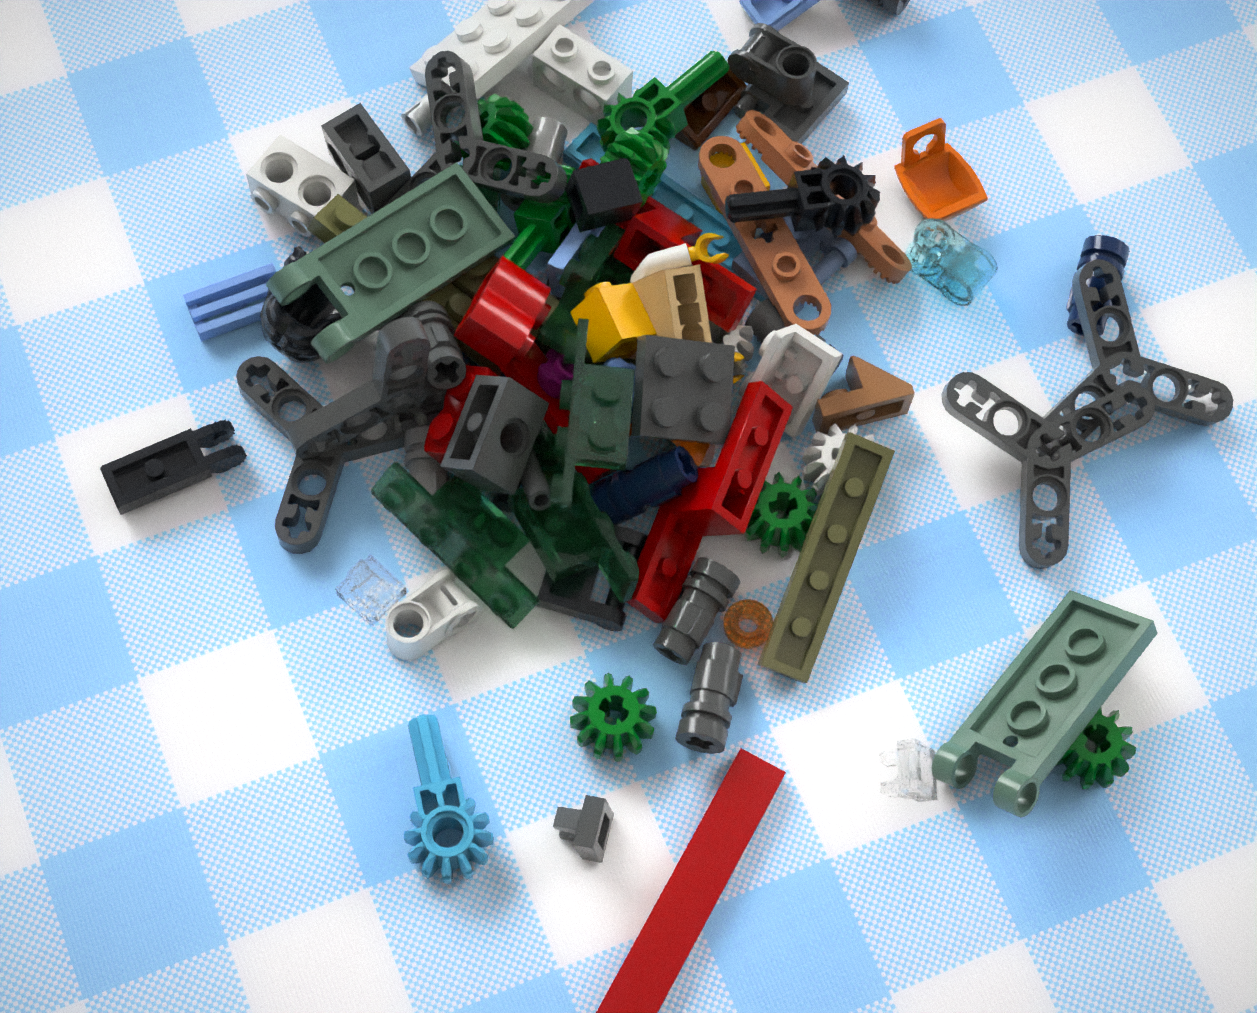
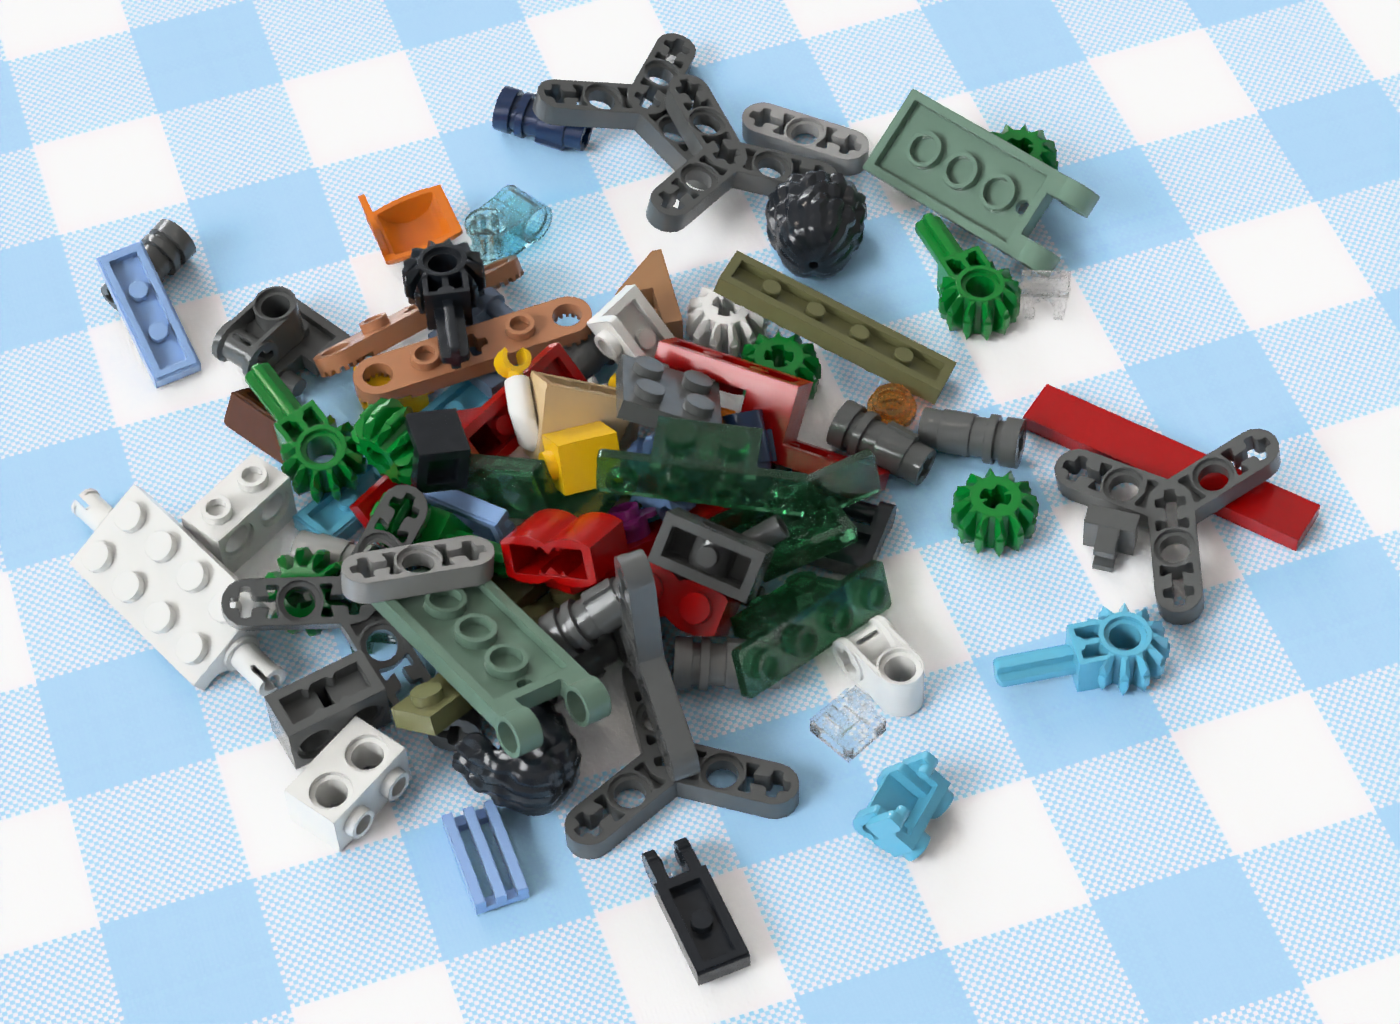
camera: 80 degrees left, 15 degrees down
none -> light grey beam [341,535,495,604]
none -> light grey beam [742,102,869,176]
none -> black hair [765,170,867,279]
none -> medium azure piece [852,751,954,862]
none -> green gear [915,213,1021,341]
none -> dark grey piece [1054,428,1281,625]

